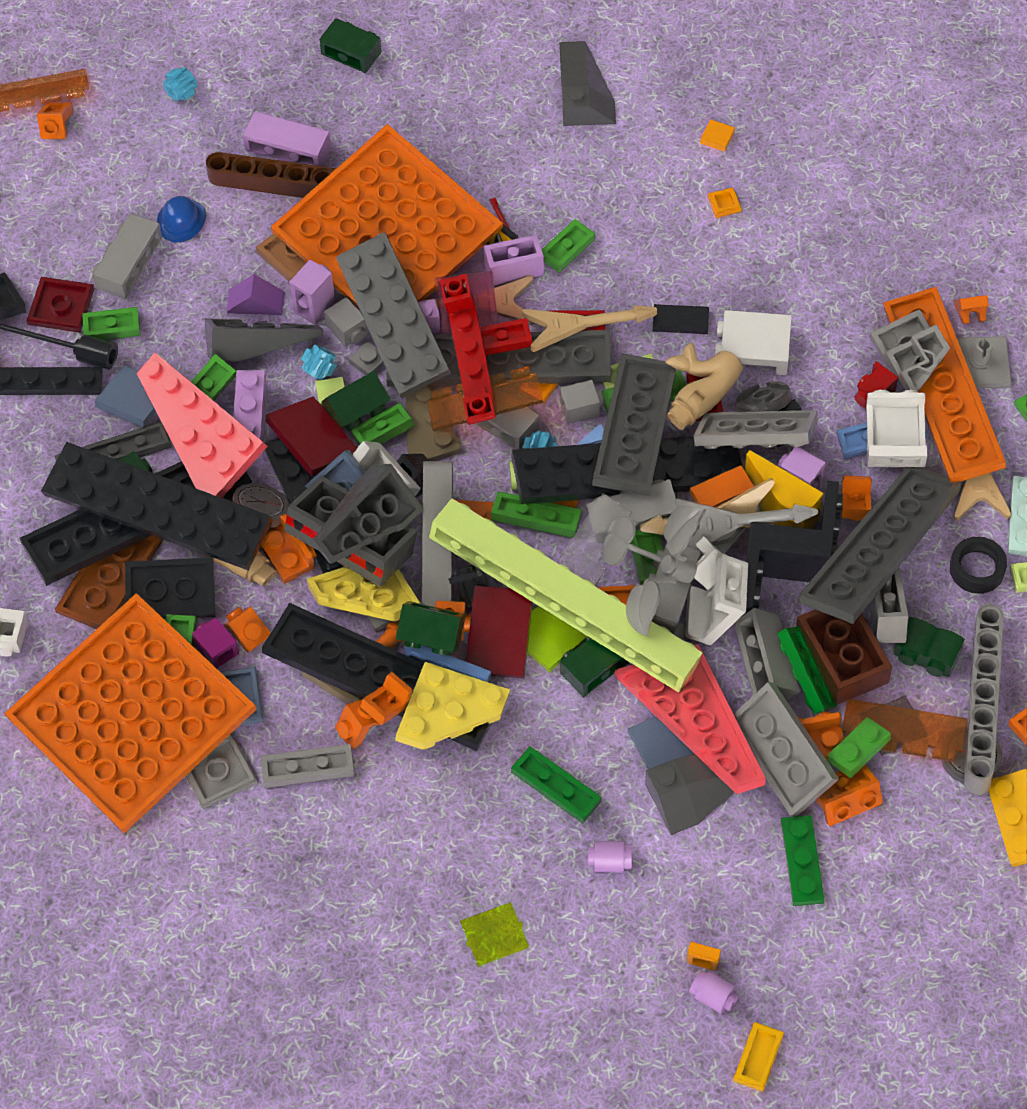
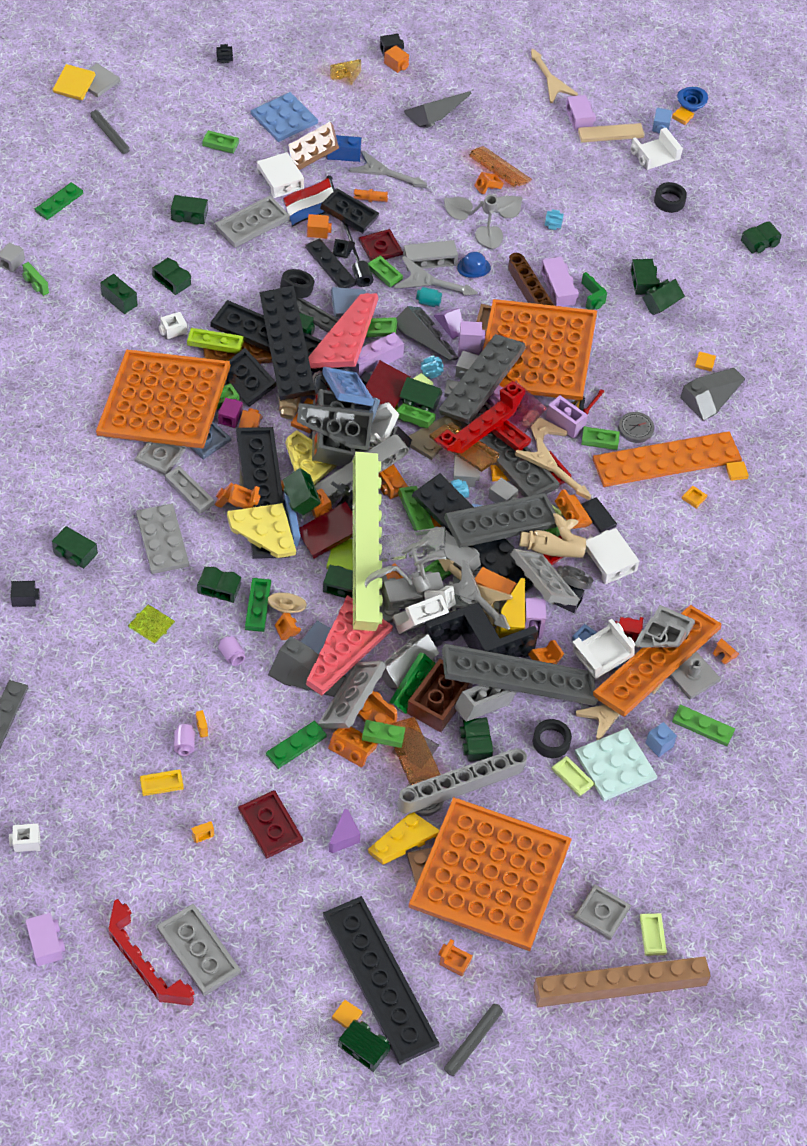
camera: 50 degrees right, 5 degrees down
none -> black brick [10,581,40,607]
none -> dark green brick [52,526,98,569]
none -> light grey plate [136,503,189,574]
none -> lime plate [187,328,243,354]
none -> light orange tile [191,821,214,843]
none -> dark green brick [197,567,241,603]
none -> dark red tile [238,790,304,859]
none -> tan dish [268,593,307,614]
none -> orange tile [274,613,301,640]
none -> black tyre [280,269,315,298]
none -> medium blue tile [322,367,374,406]
none -> medium lavender slope [329,809,361,853]
none -> black slope [333,239,355,258]
none -> light grey piece [394,256,478,295]
none -> teal brick [416,287,442,307]
none -> light grey plant [444,194,523,249]
none -> orange bracket [555,489,592,529]
none -> green bracket [581,272,608,310]
none -> orange plate [592,431,742,487]
none -> flat silver tile [618,412,655,443]
none -> dark green brick [642,278,685,315]
none -> light orange tile [695,351,716,372]

